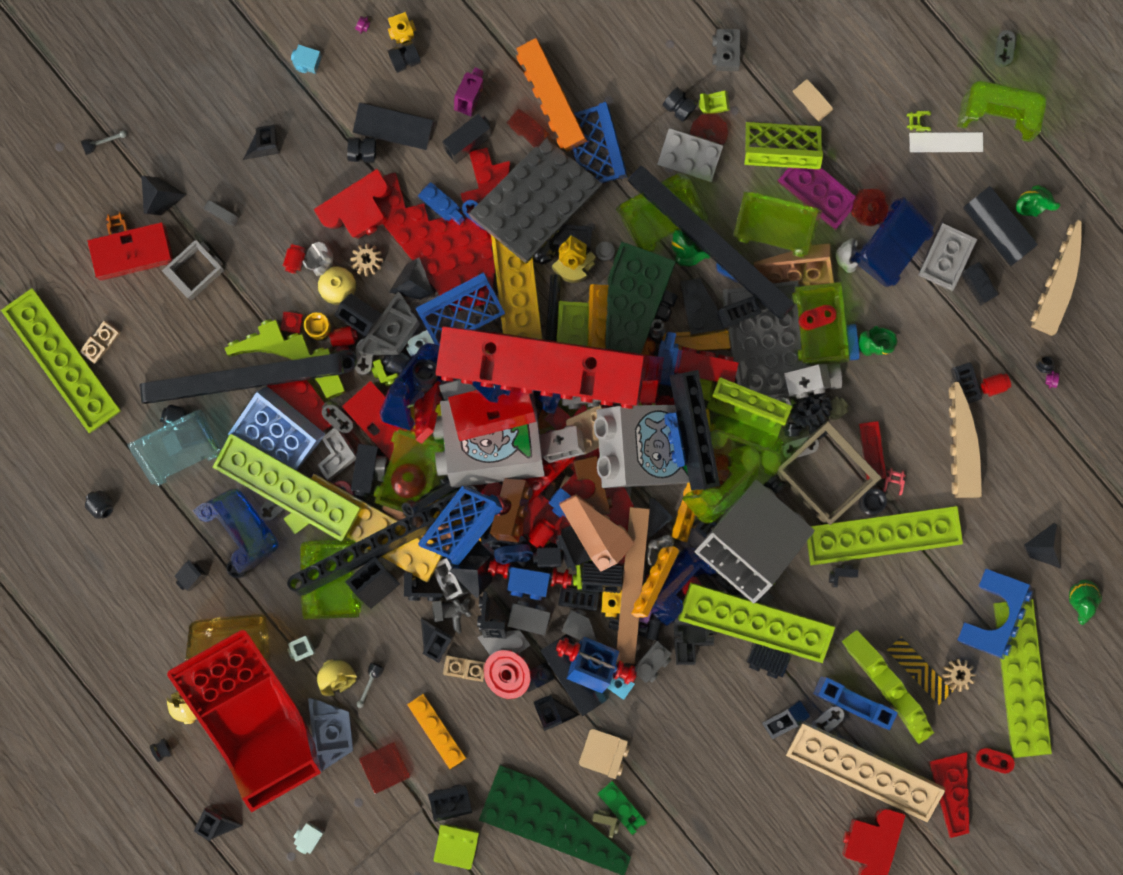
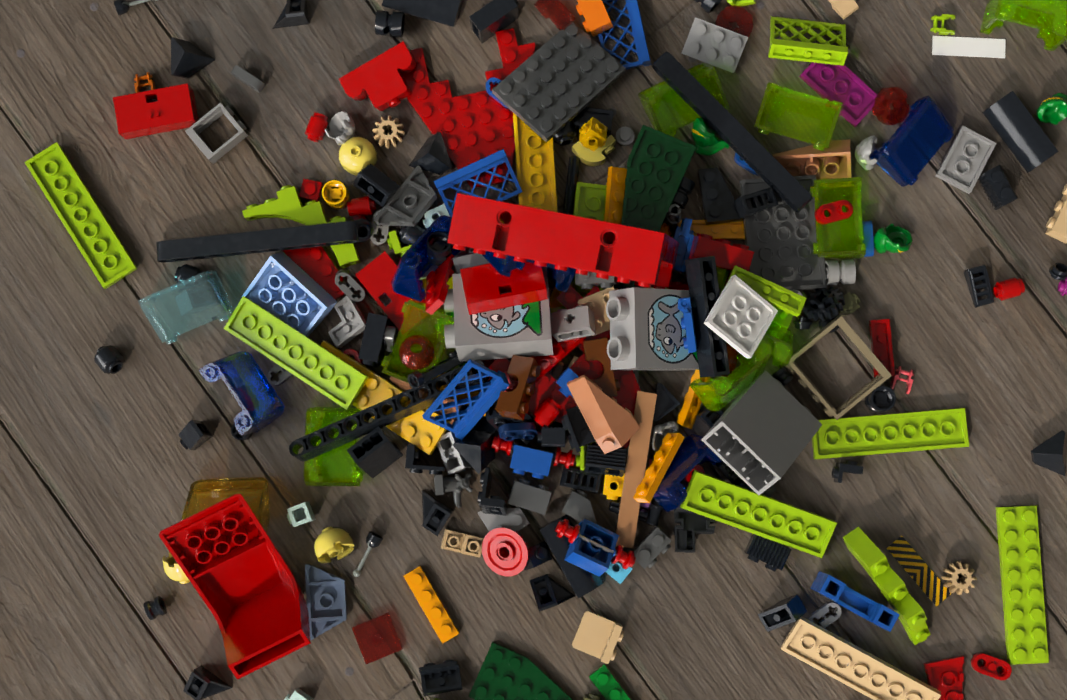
camera: 10 degrees right, 0 degrees up
tan slope [80,321,121,363] -> none
lime slope [284,513,310,534] -> none
blue hinge [418,182,465,225] -> none
light grey beam [783,436,819,458] -> none
light grey brick [784,364,832,399] -> none
tan slope [949,382,982,498] -> none
blue arch [958,569,1033,659] -> none
none -> white plate [704,275,778,359]

